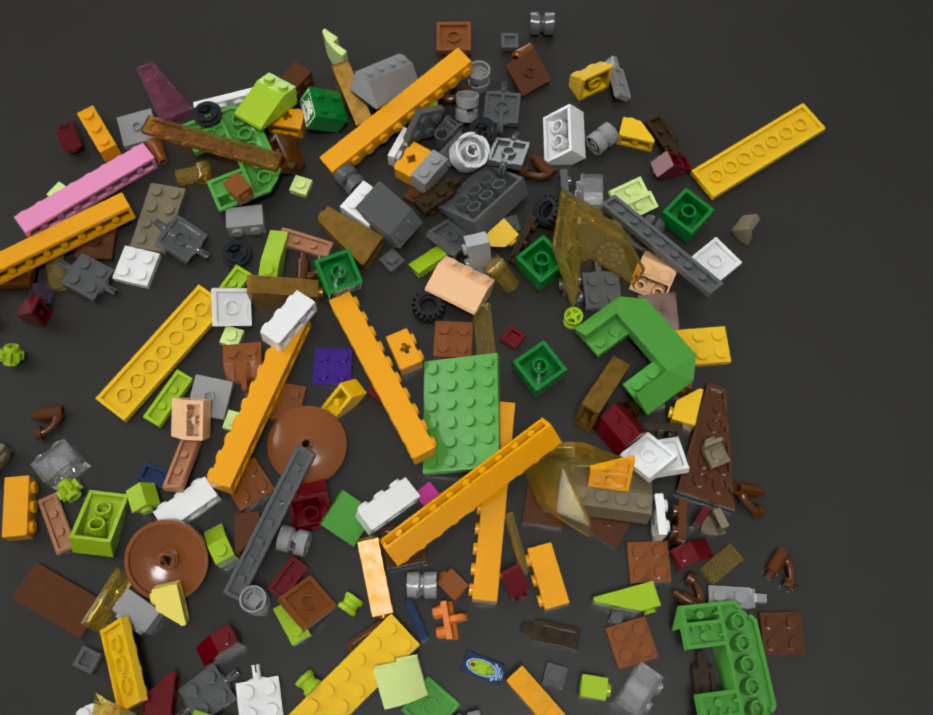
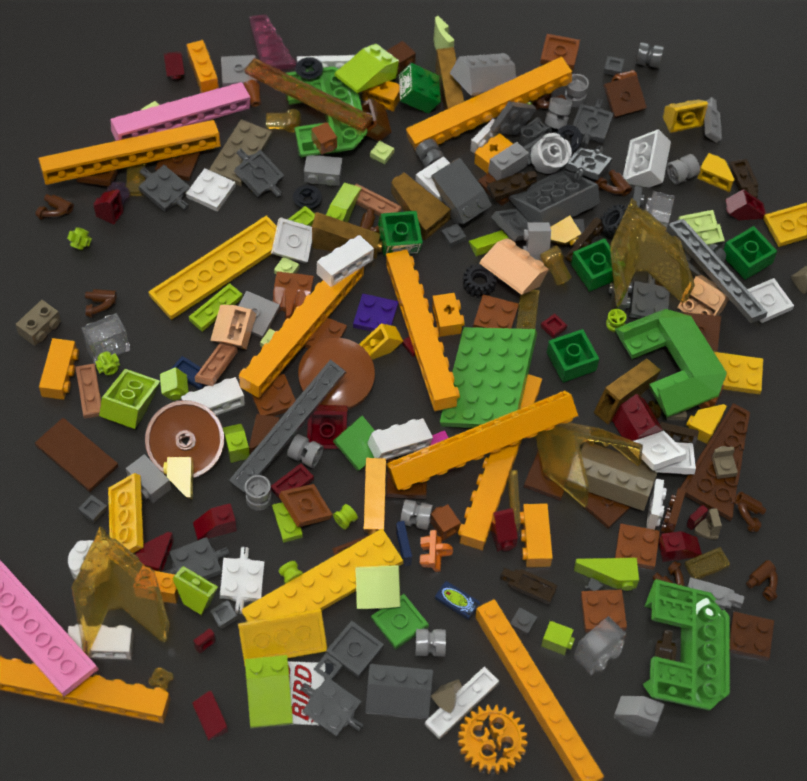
camera: 10 degrees right, 10 degrees down
clear yellow tile [81,567,131,633] -> none
light orange wing [588,455,635,492] -> none

